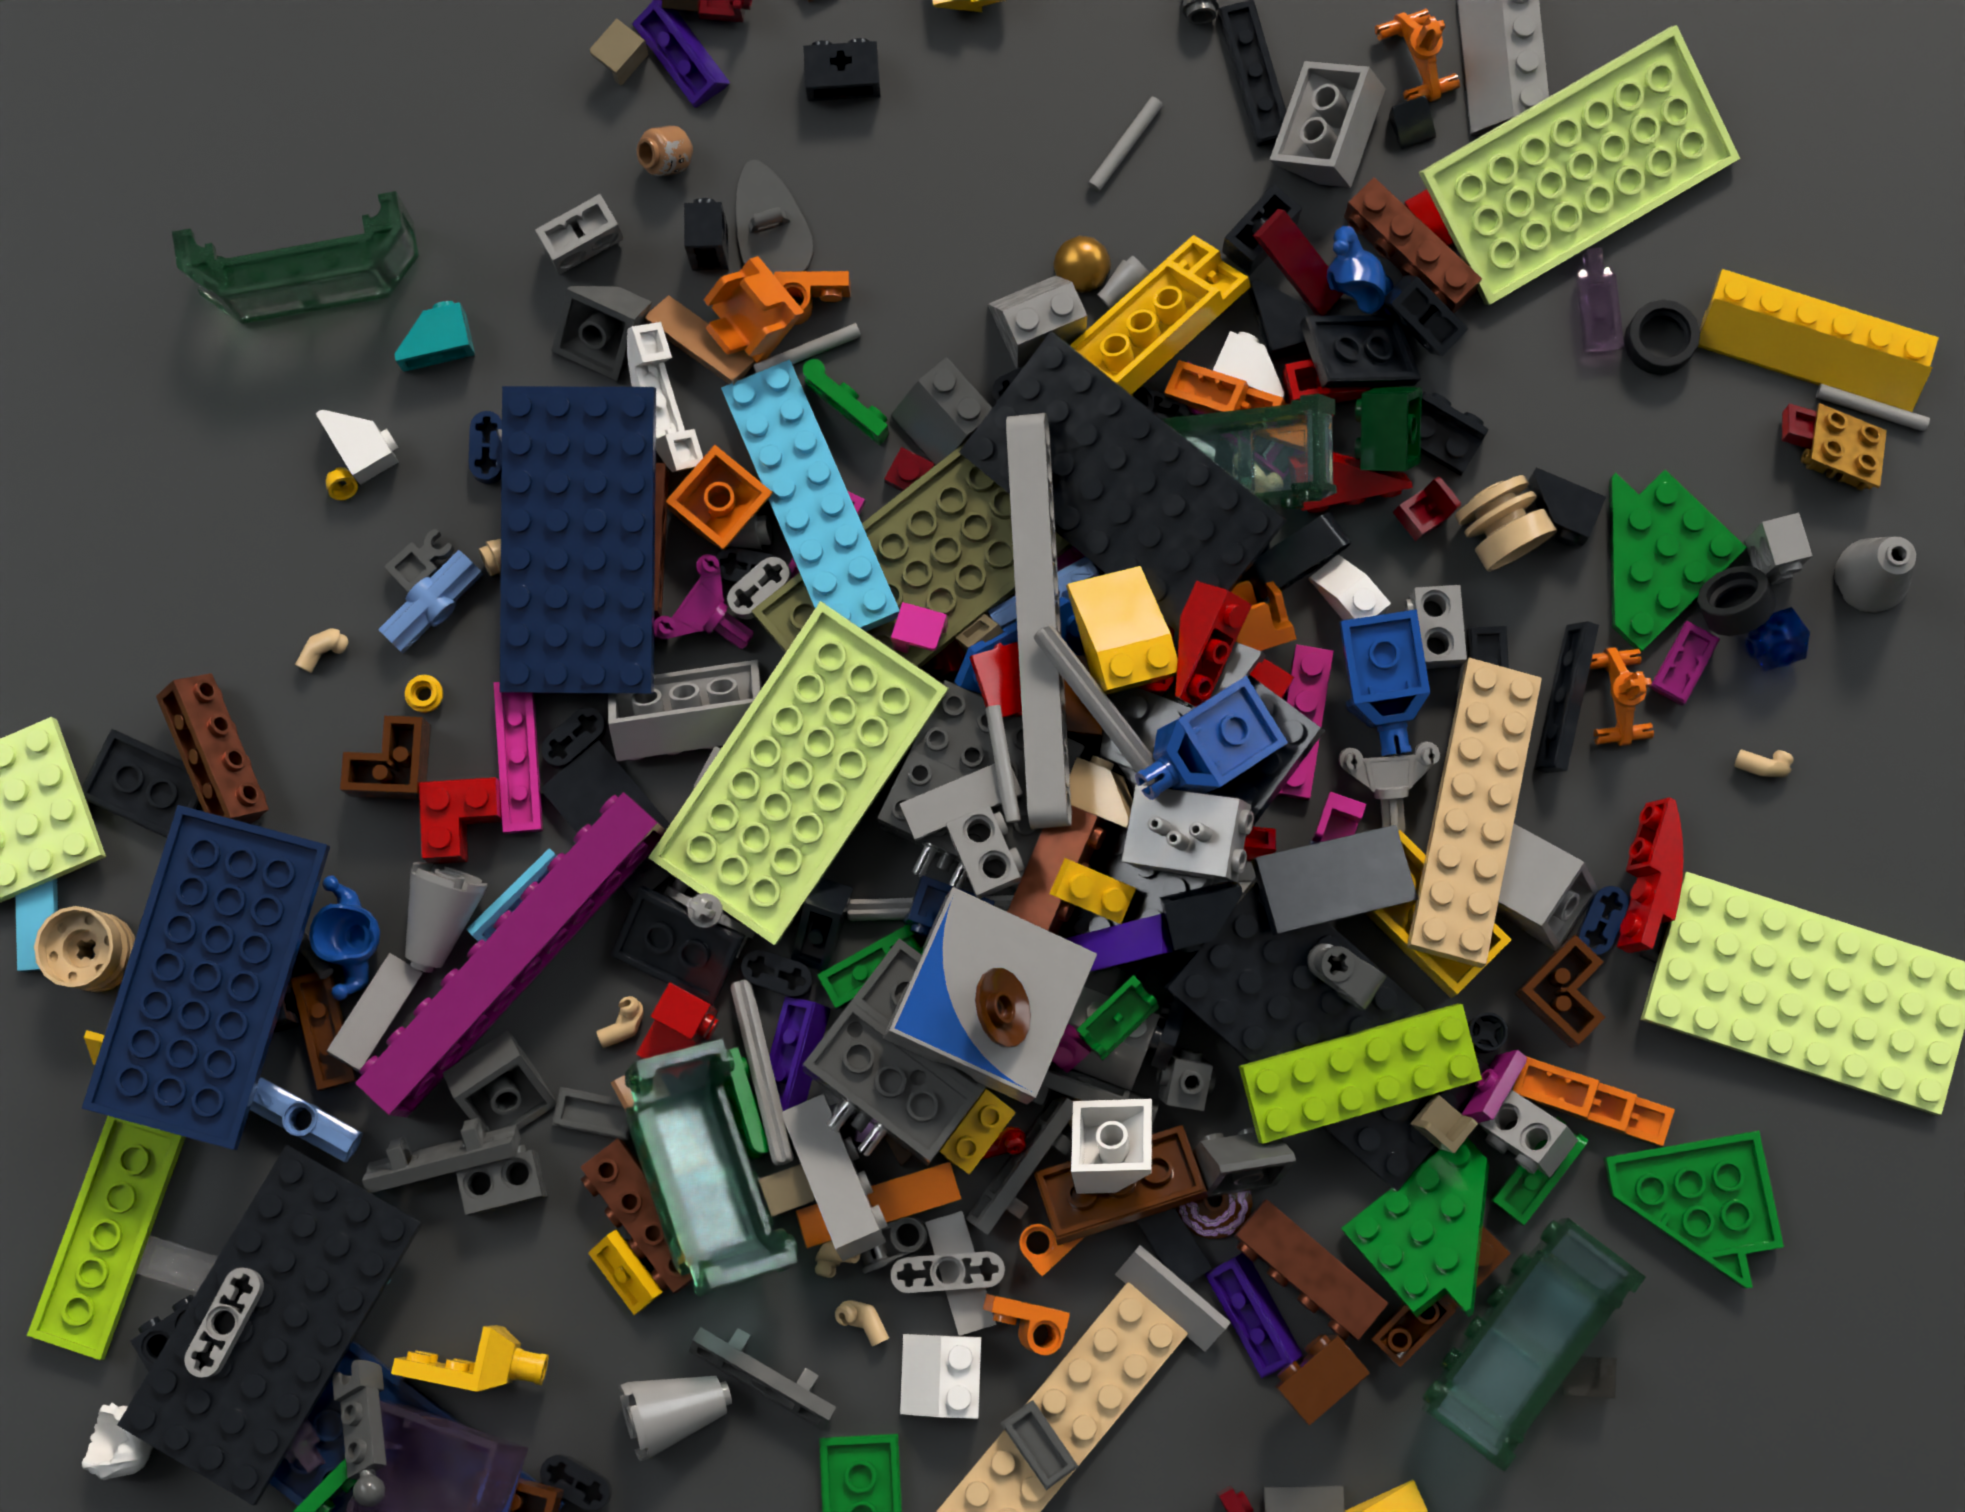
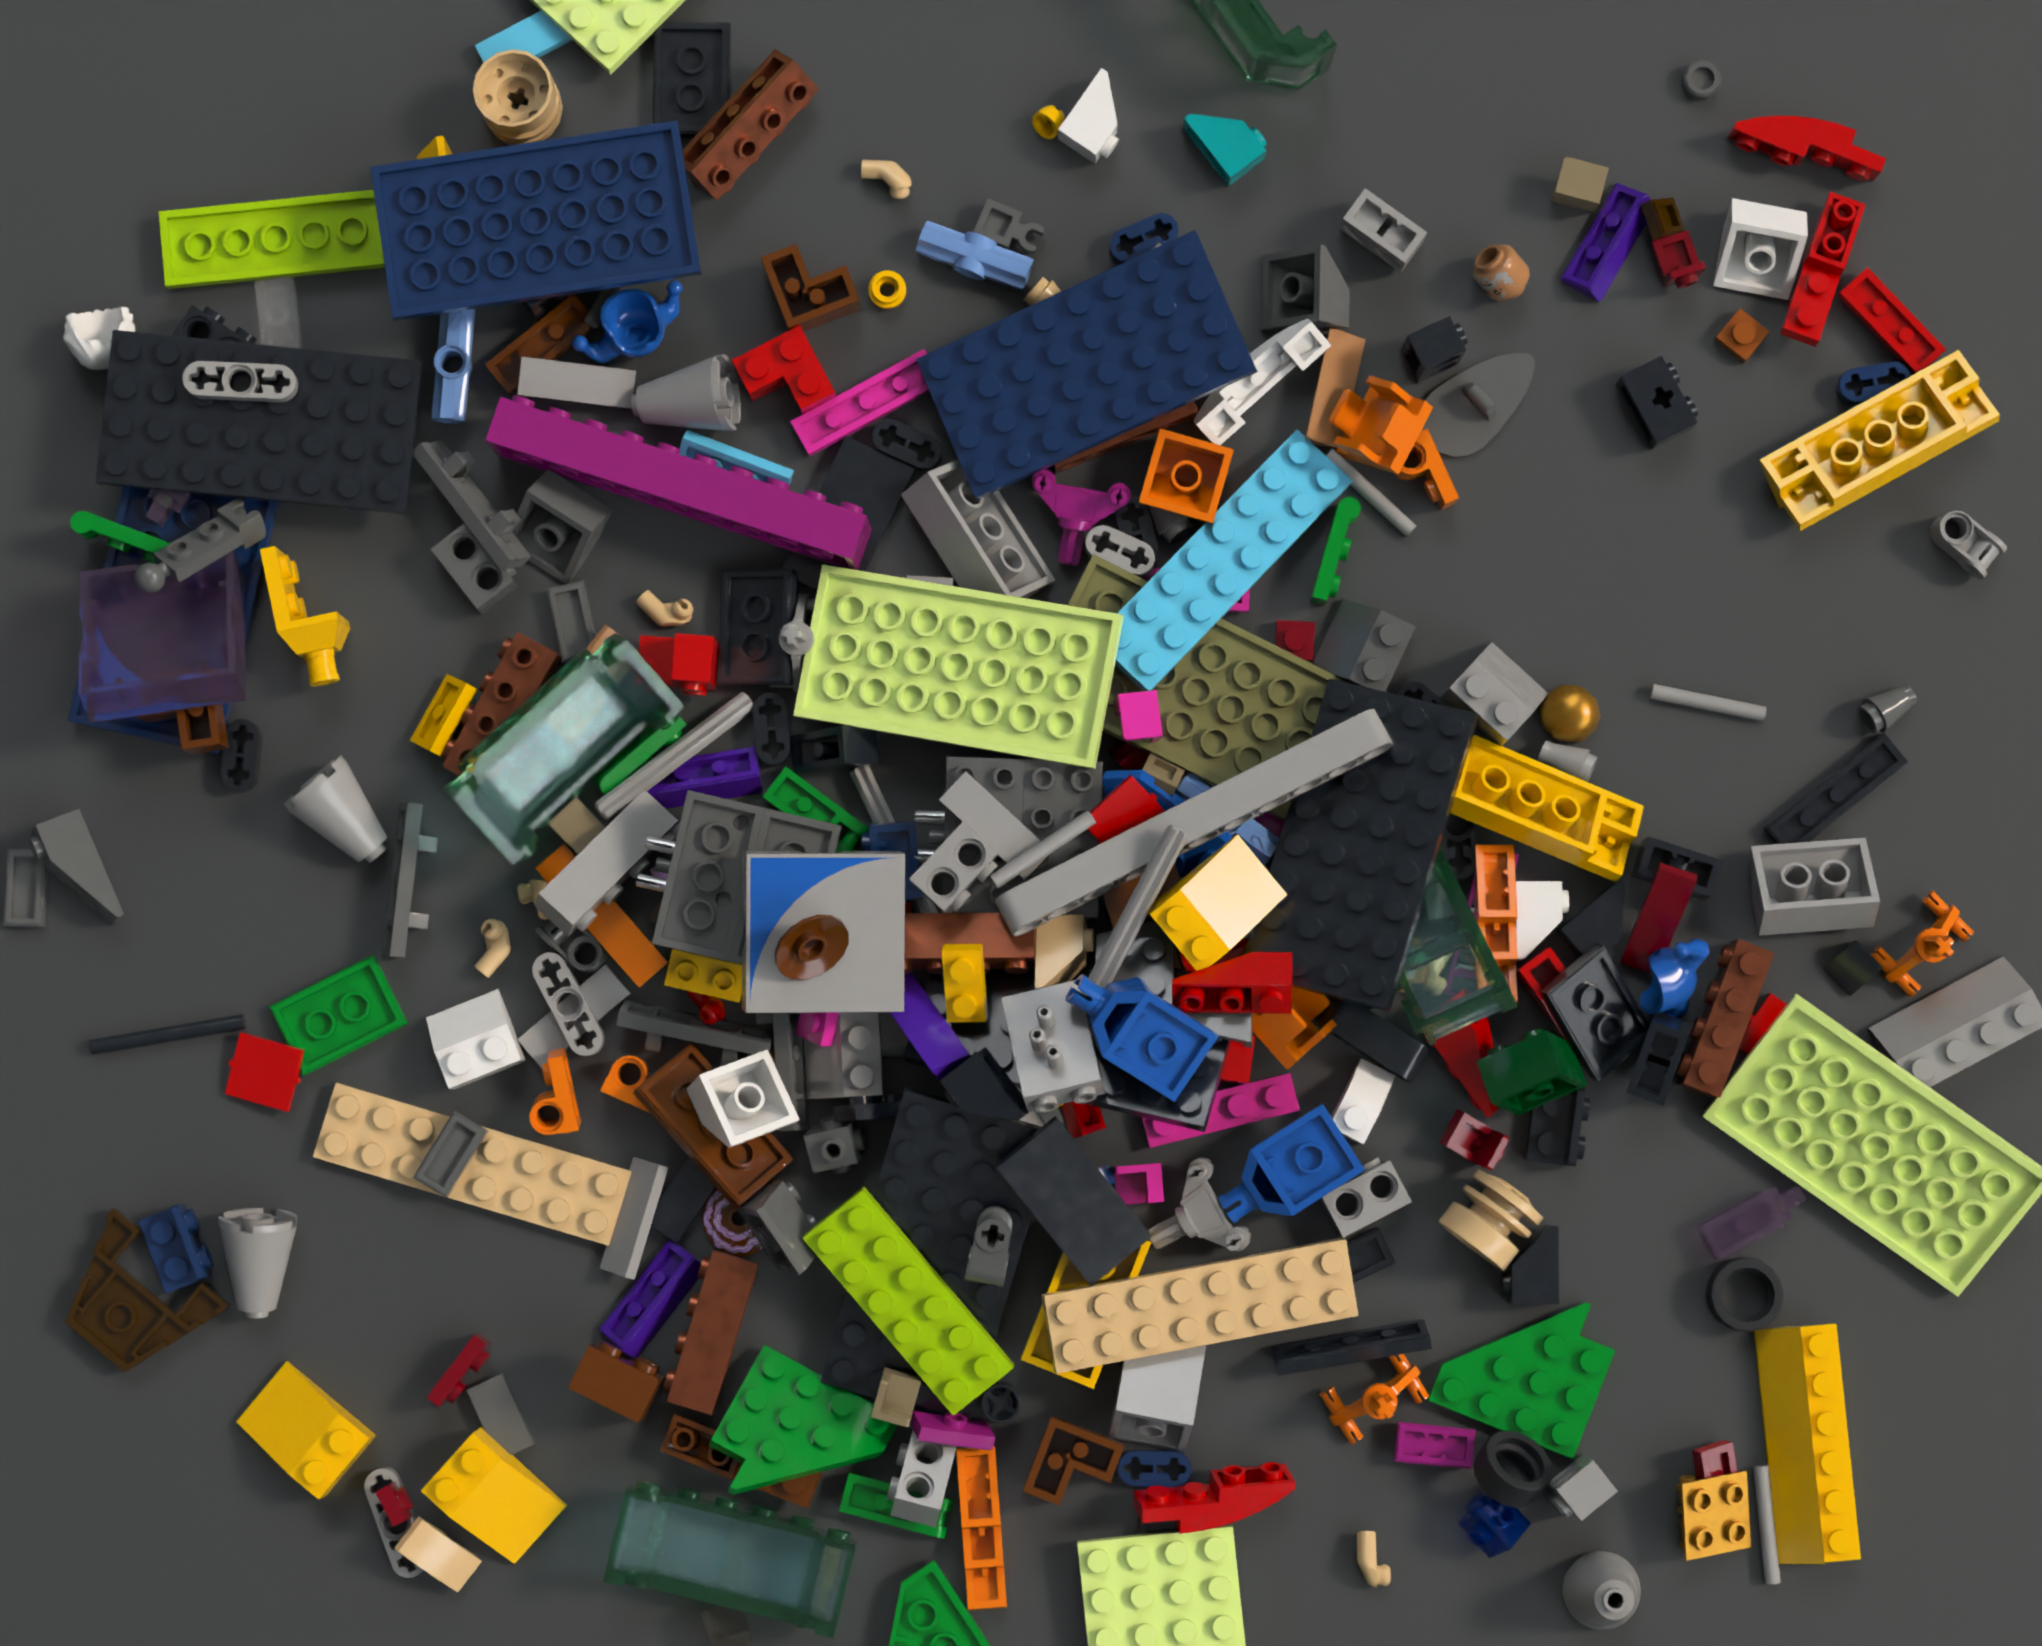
camera: 60 degrees right, 5 degrees up
green hinge [1076,975,1159,1061] -> none

